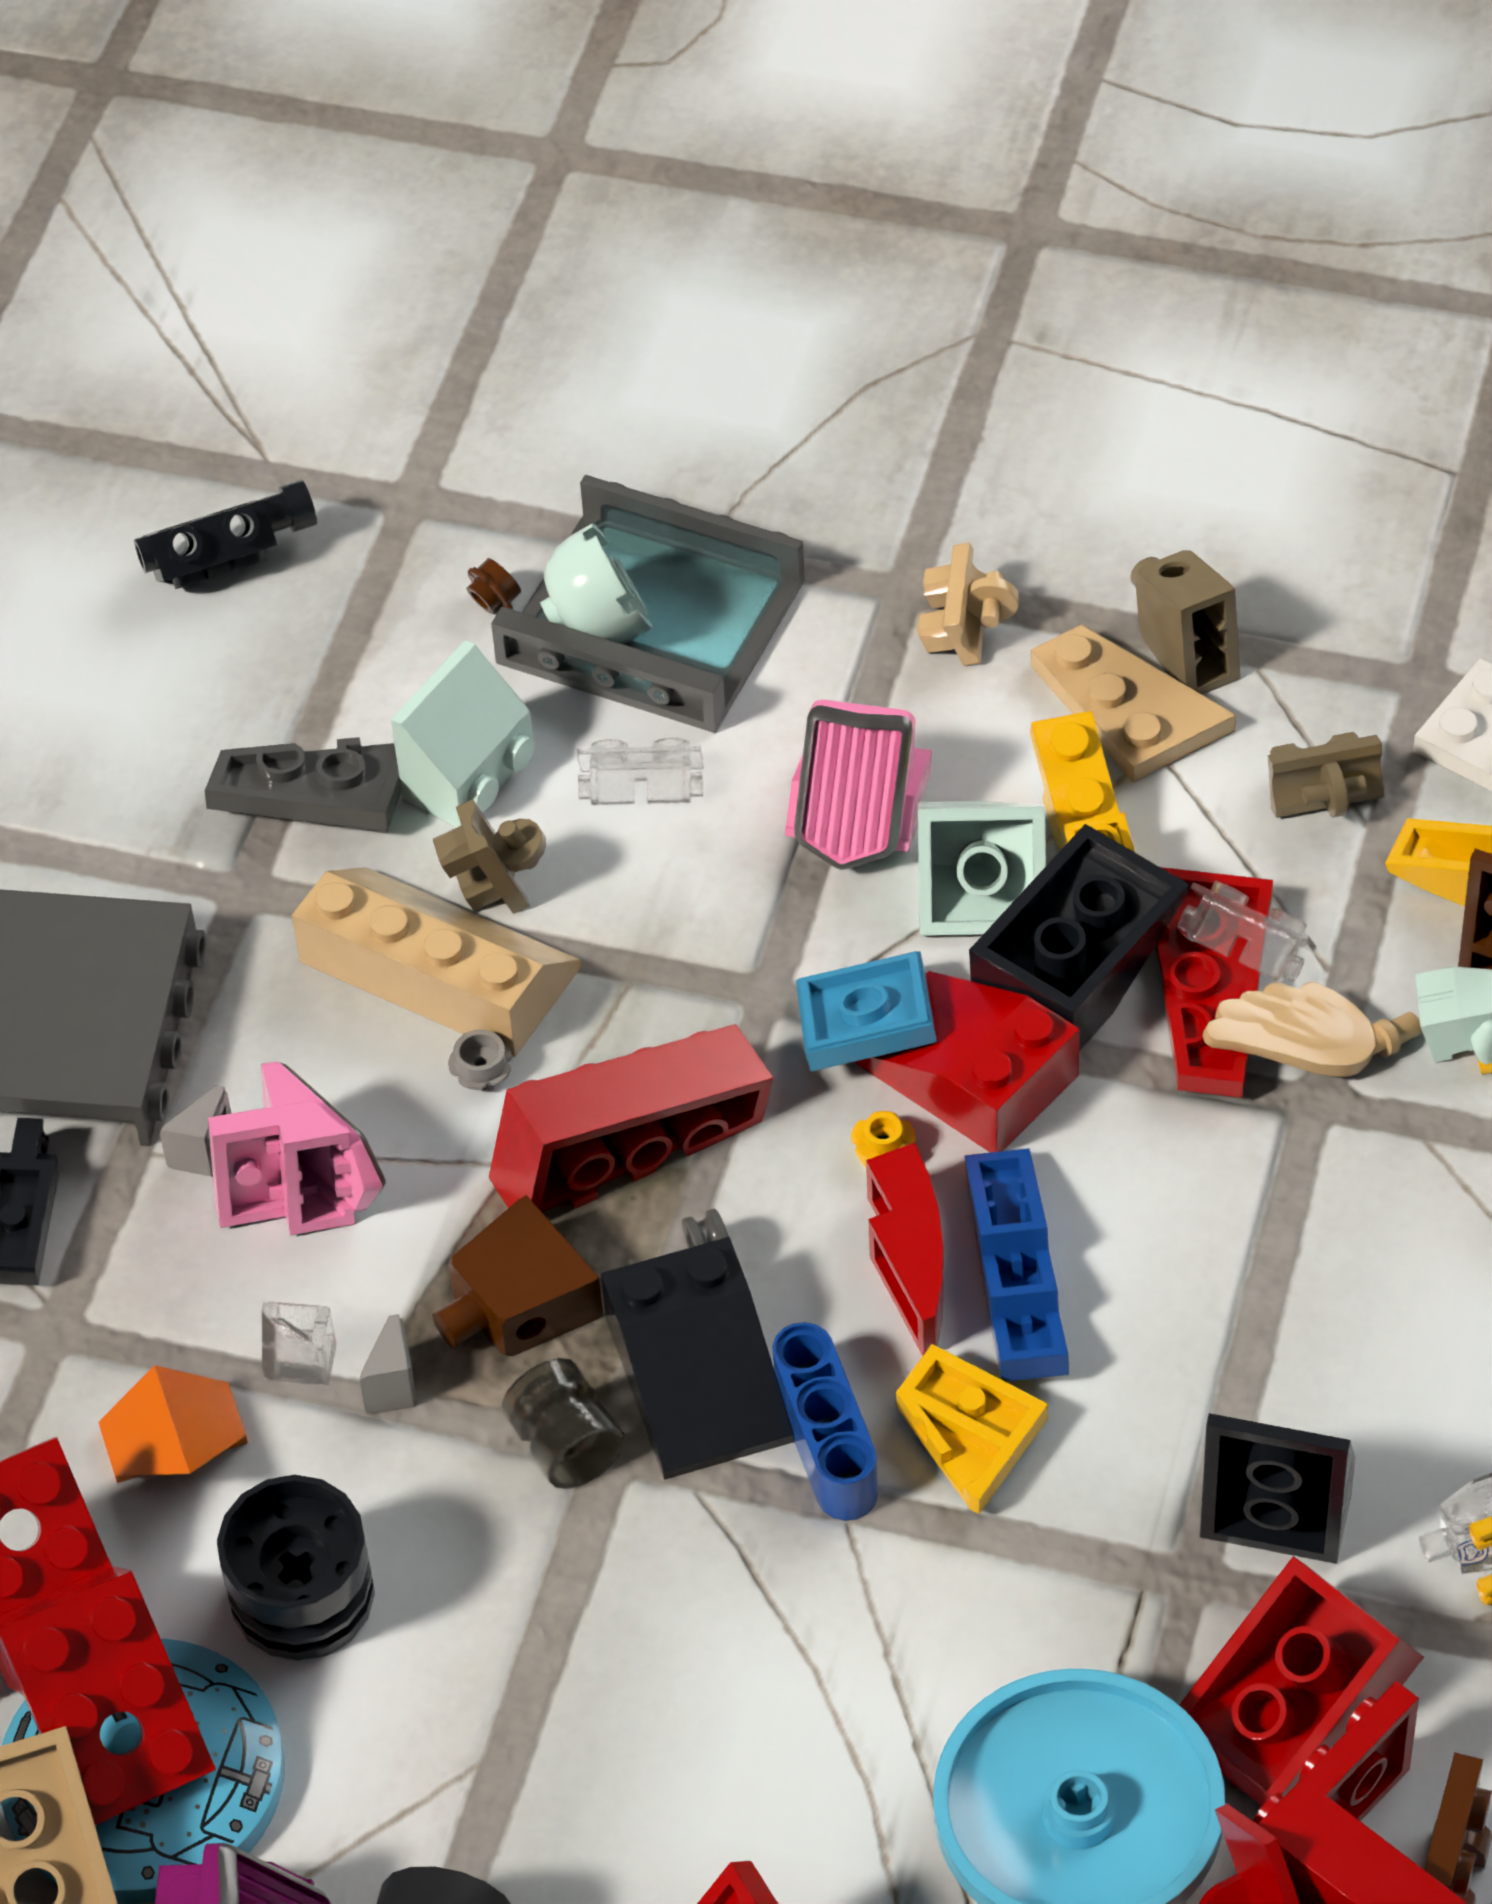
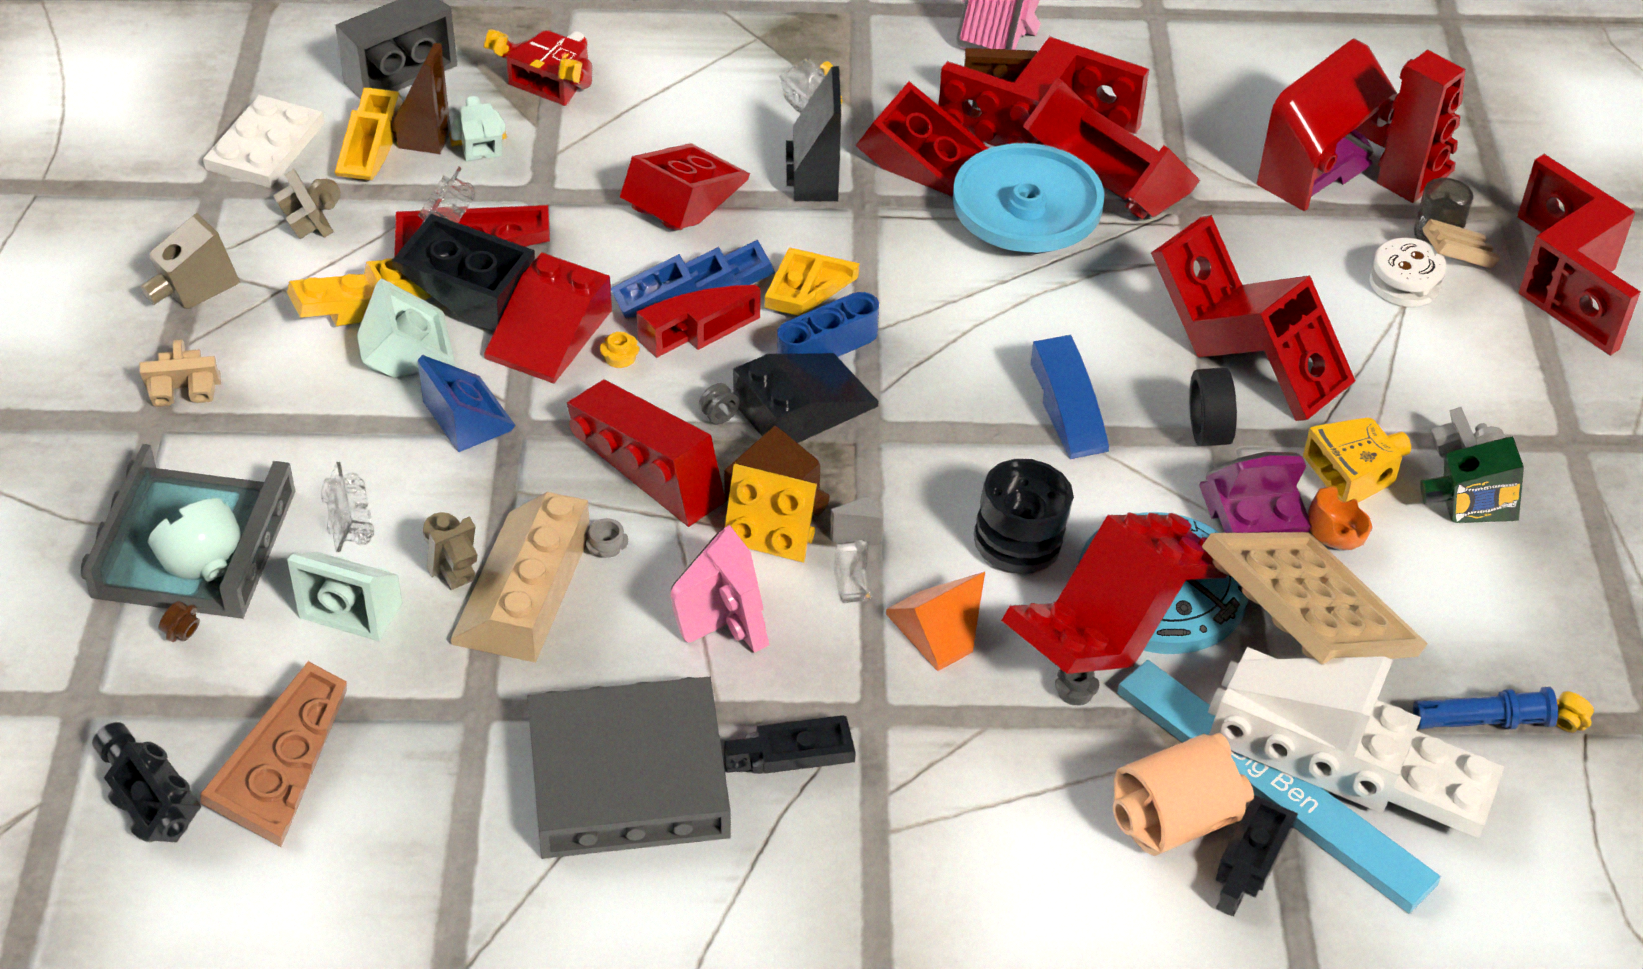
camera: 110 degrees left, 5 degrees down
light grey slope [160,1085,232,1177] -> none
dark grey wing [204,737,401,832] -> none
clear smoke wheel [502,1358,626,1489] -> none
bright pink piece [785,700,932,870] -> none
dark azure tile [796,951,937,1072] -> none
tan wing [1031,624,1236,783] -> none
tan animal [1202,982,1422,1077] -> none
none -> nougat wing [200,661,347,847]
none -> blue slope [418,355,516,452]
none -> red slope [620,143,750,230]
none -> yellow hinge [725,464,817,563]
none -> blue slope [1030,334,1109,459]

